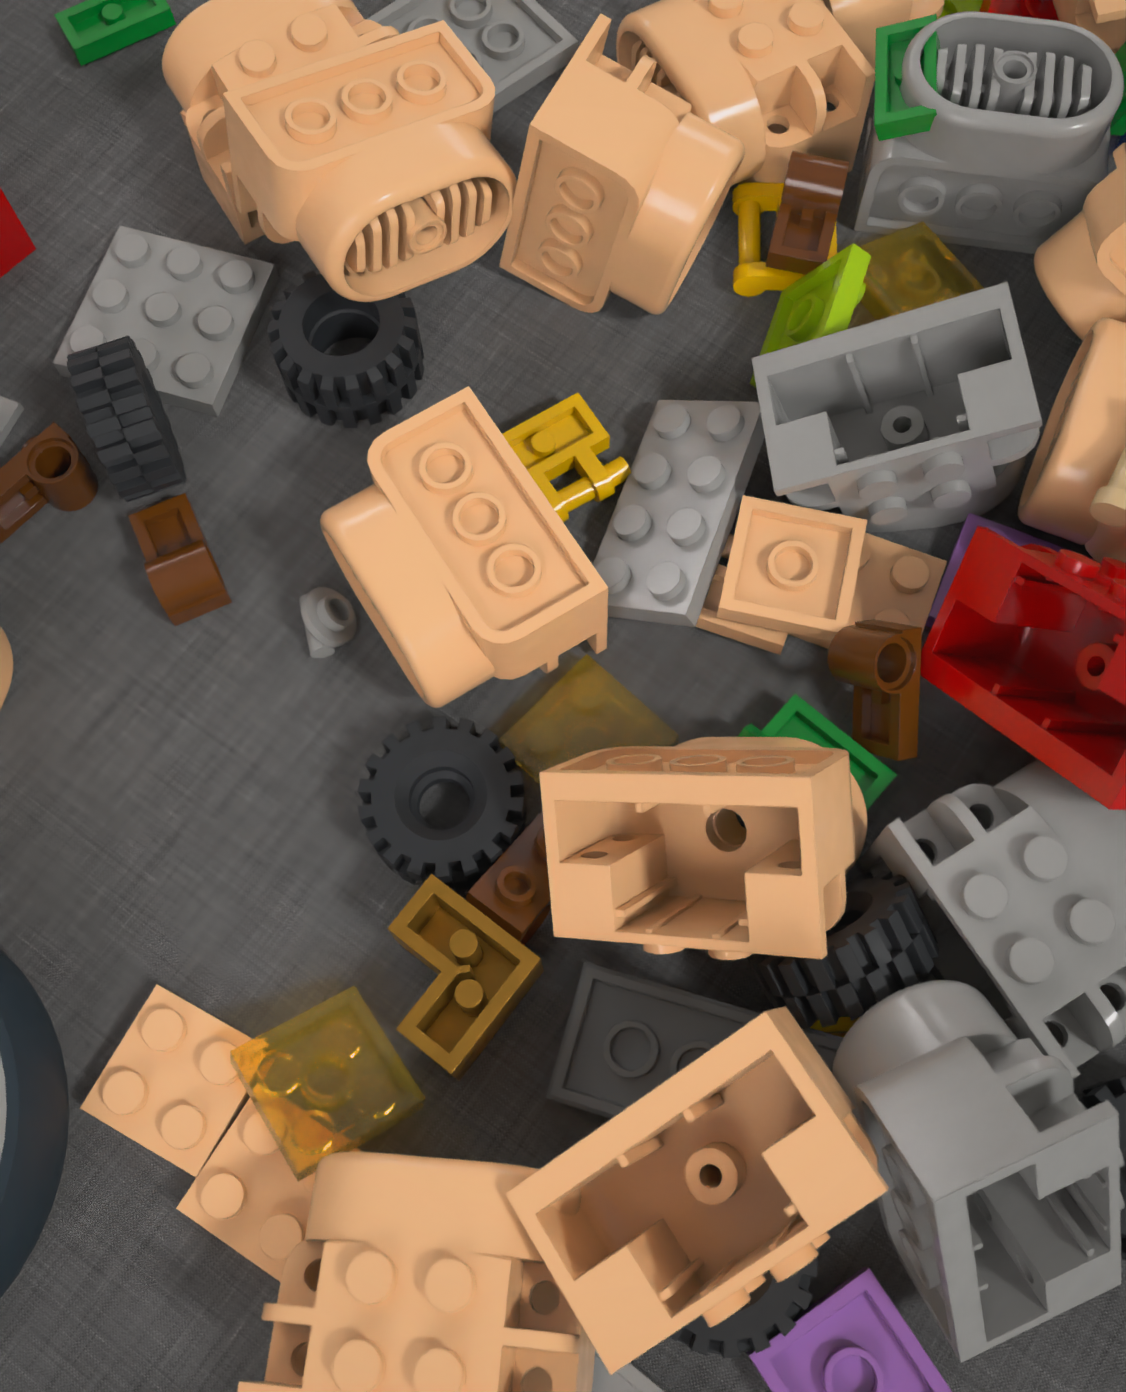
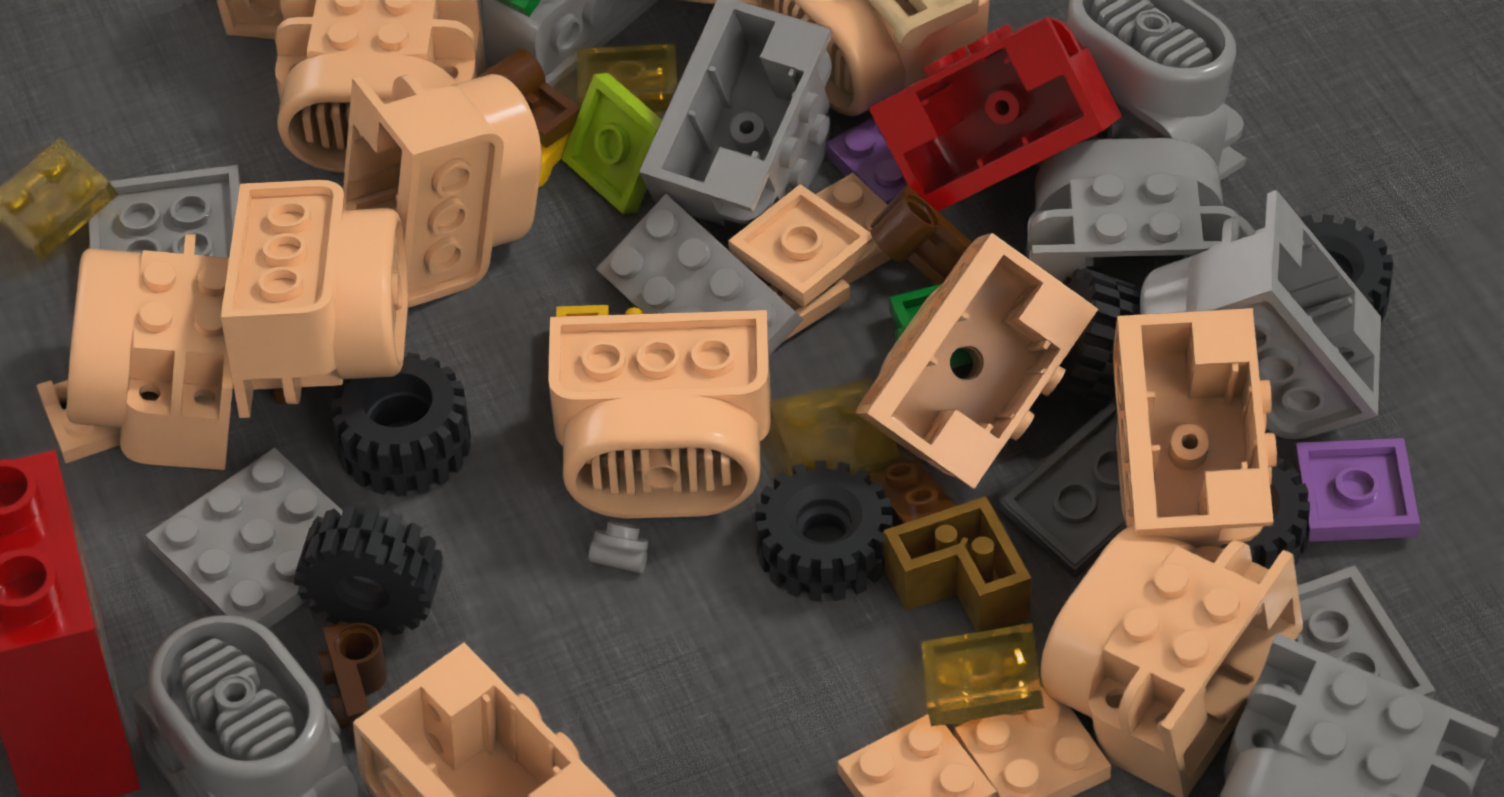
camera: 60 degrees left, 20 degrees down
reddish brown plate [128,493,232,626] -> none

